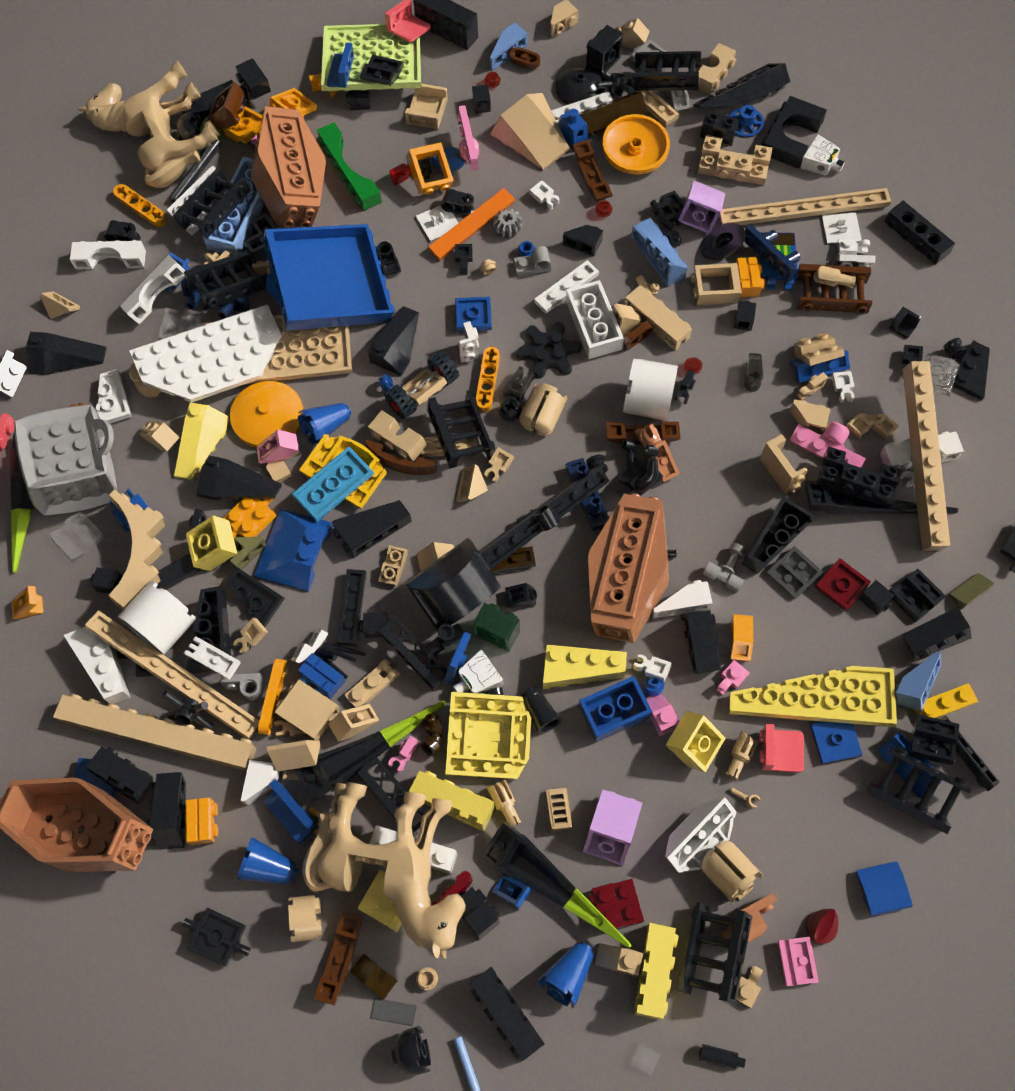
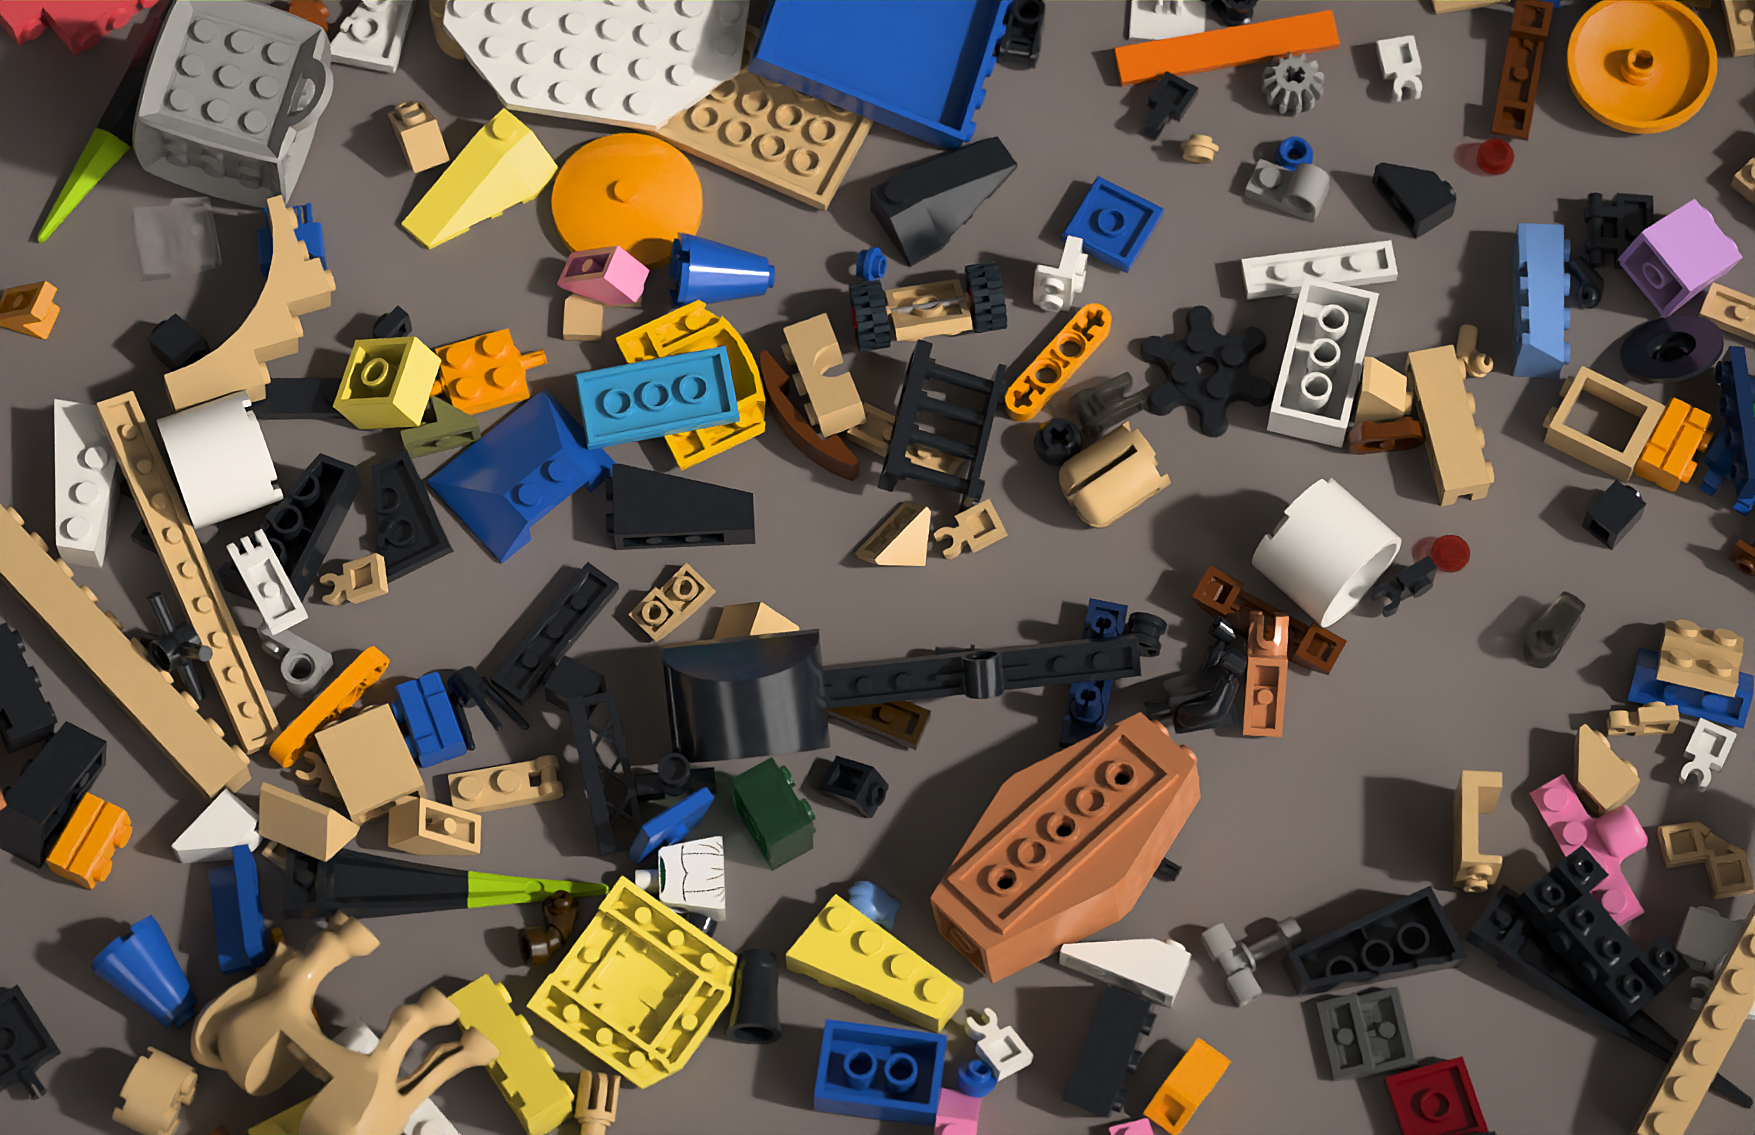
camera: 30 degrees right, 0 degrees up
black wedge [196,455,282,500] -> none
white slope [291,629,328,663] -> none
black fence [357,756,425,837] -> none
bright pink plate [388,736,419,773] -> none
none -> medium blue animal [848,881,901,931]

